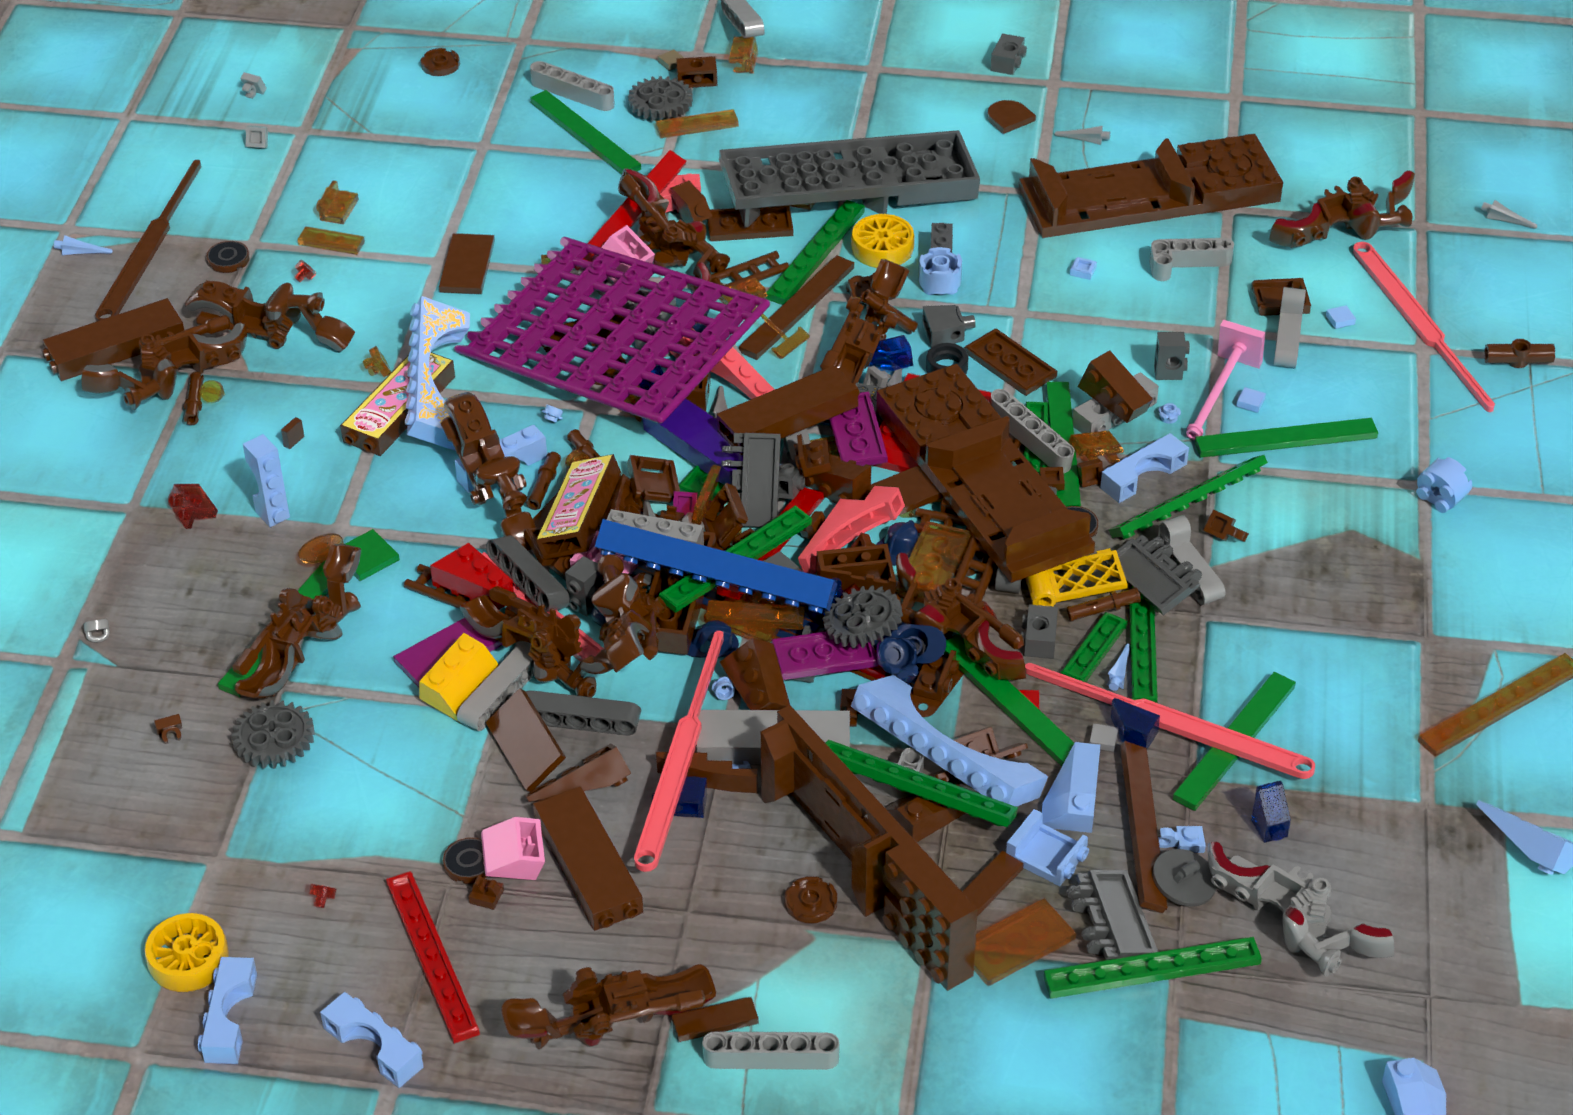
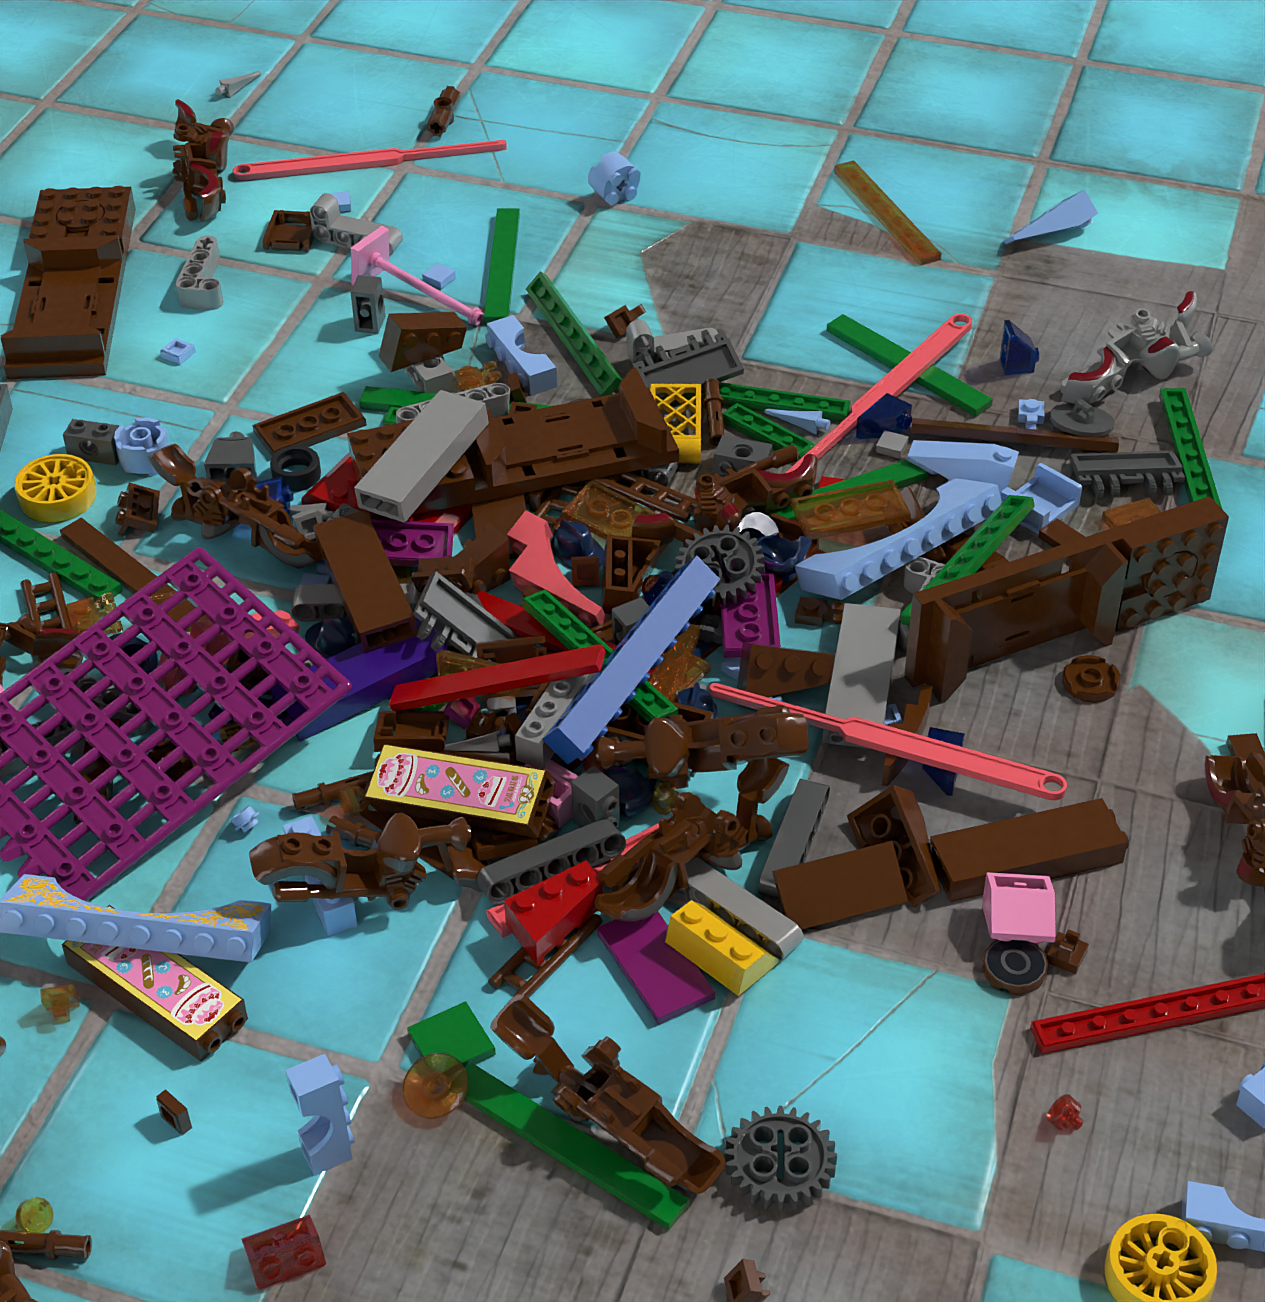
camera: 80 degrees left, 0 degrees up
none -> light grey brick [354,390,489,523]
none -> red tile [388,644,606,711]
none -> clear orange tile [791,480,911,540]

